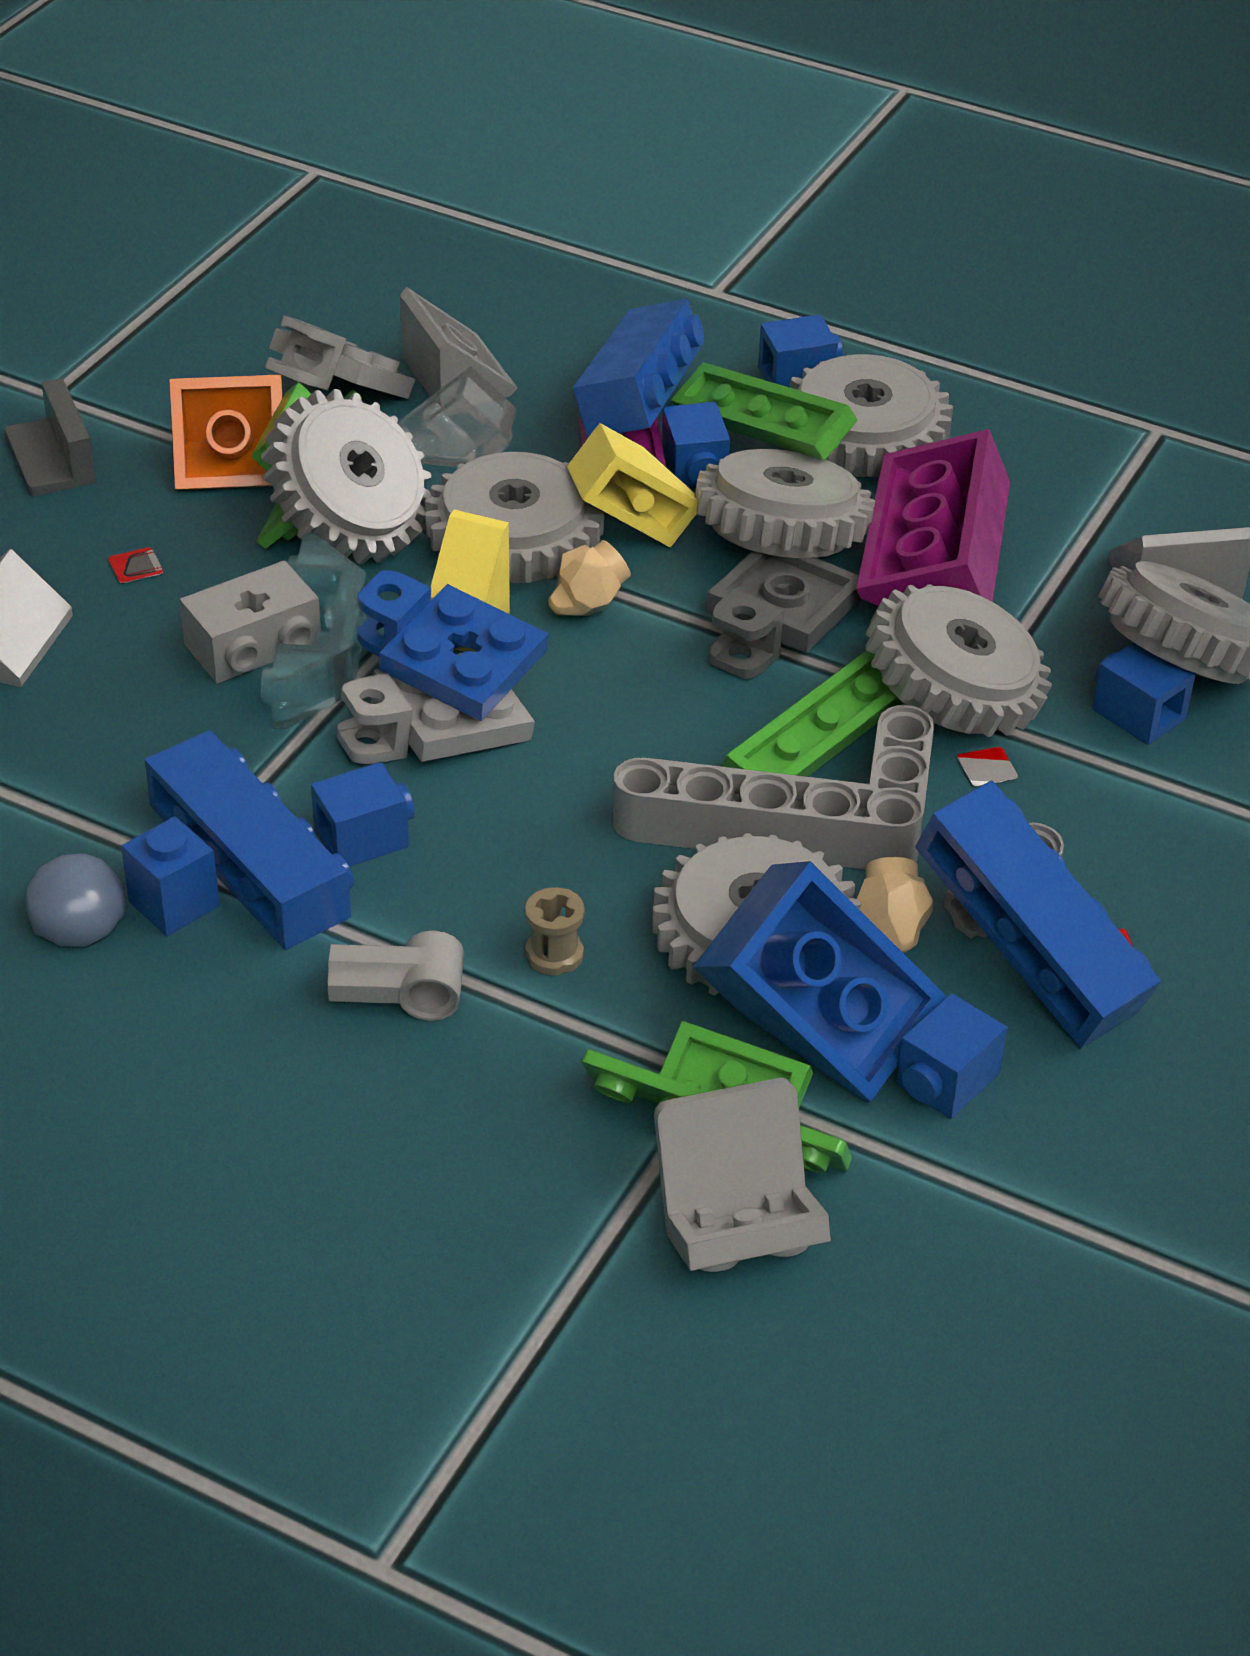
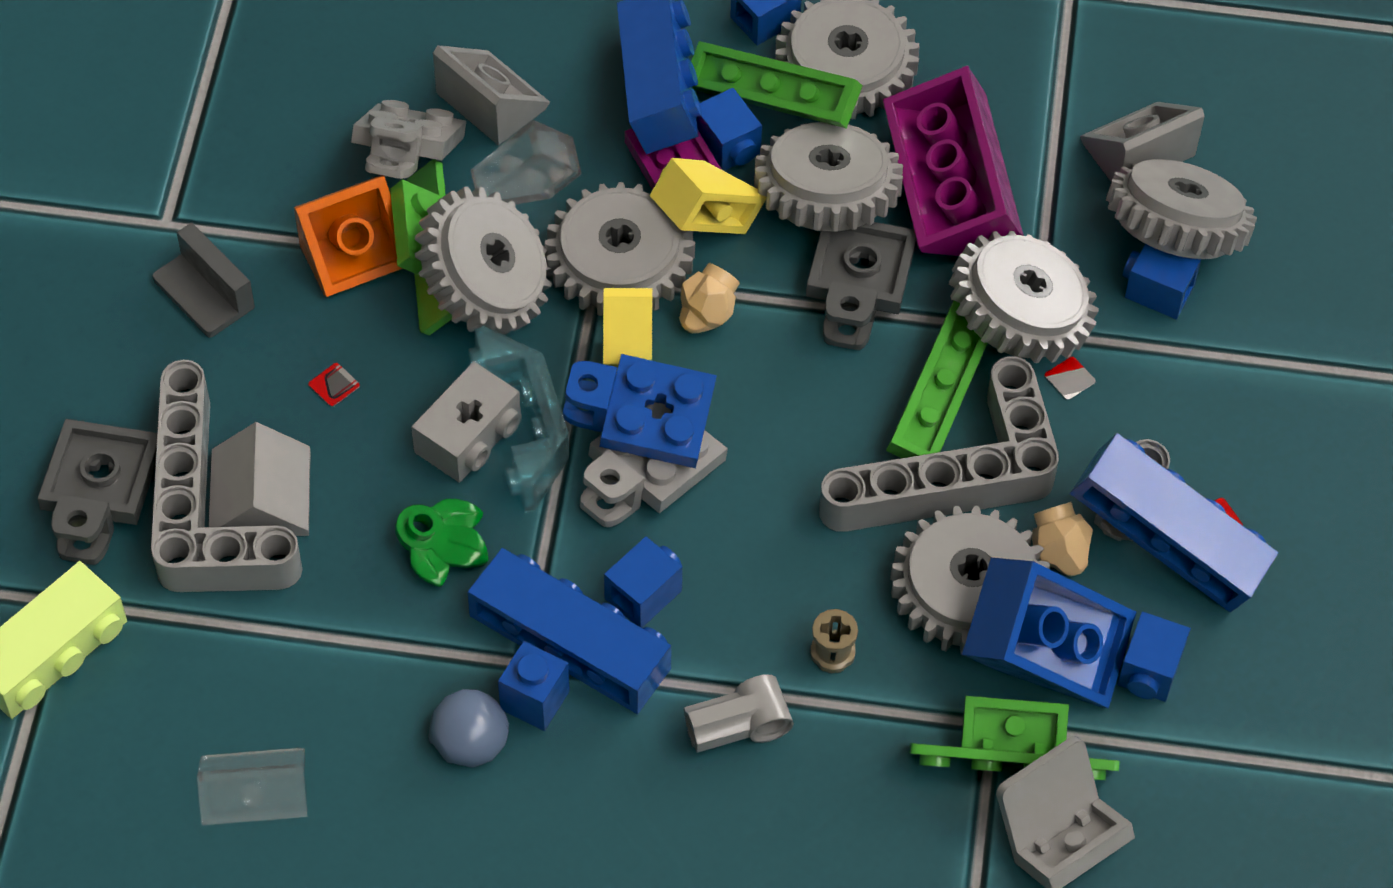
camera: 20 degrees left, 15 degrees up
none -> green plate [395,499,489,587]

